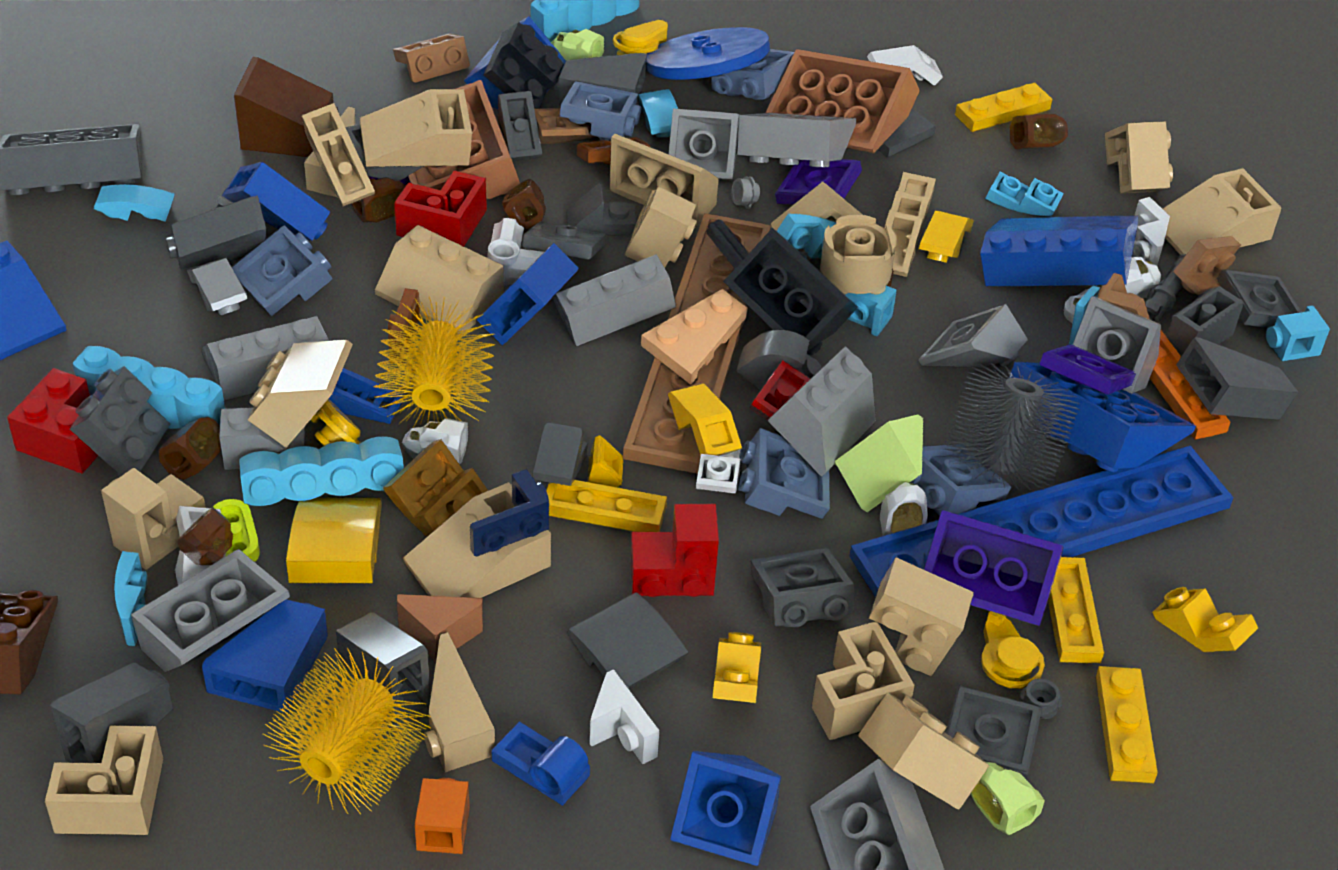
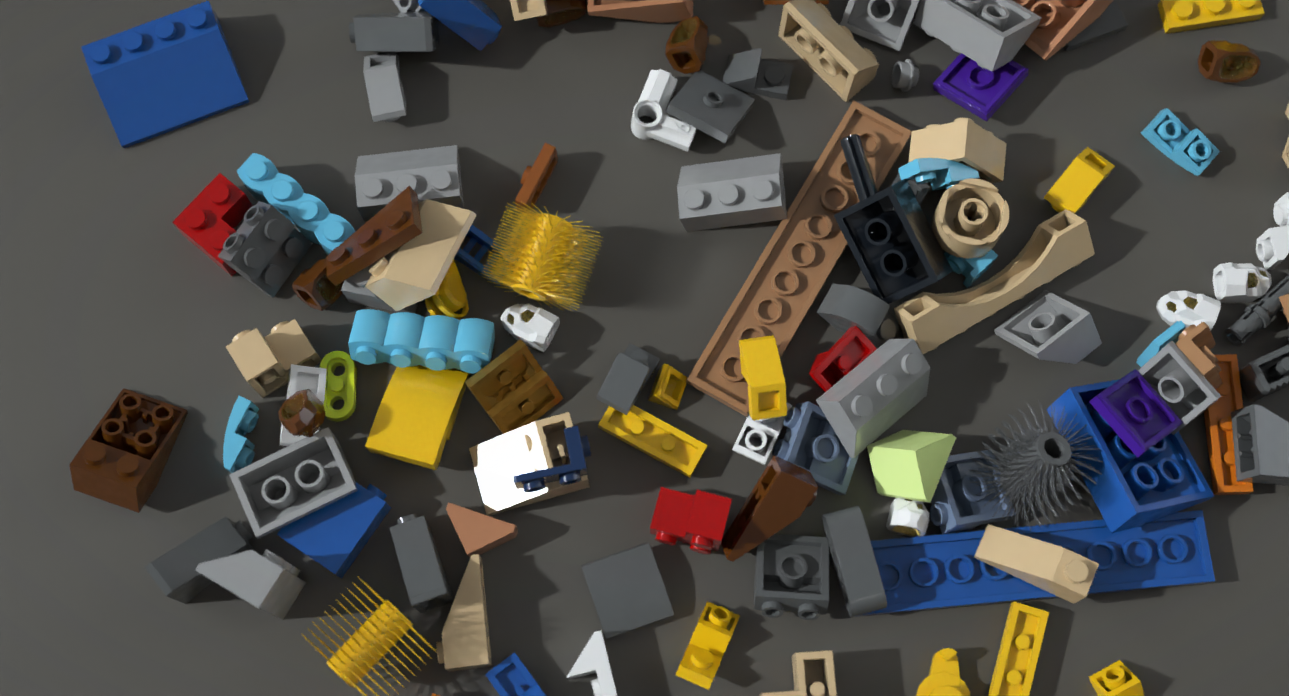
camera: 20 degrees right, 30 degrees up
tan brick [45,726,163,835] -> none
sand blue plate [232,225,333,316] -> none
tan slope [375,225,504,335] -> none
red brick [394,171,487,247] -> none
blue slope [477,243,579,345] -> none
tan brick [625,187,697,268] -> none
light nougat wing [641,289,747,385] -> none
tan brick [869,558,974,676] -> none
tan slope [884,172,936,277] -> none
dark purple slope [924,510,1064,626] -> none
blue slope [980,215,1138,286] -> none
none -> light grey slope [195,549,306,620]
none -> reddish brown wing [326,185,422,286]
none -> reddish brown slope [721,455,818,562]
none -> dark grey beam [822,506,887,617]
none -> tan arch [894,209,1095,354]
none -> tan slope [974,524,1099,604]

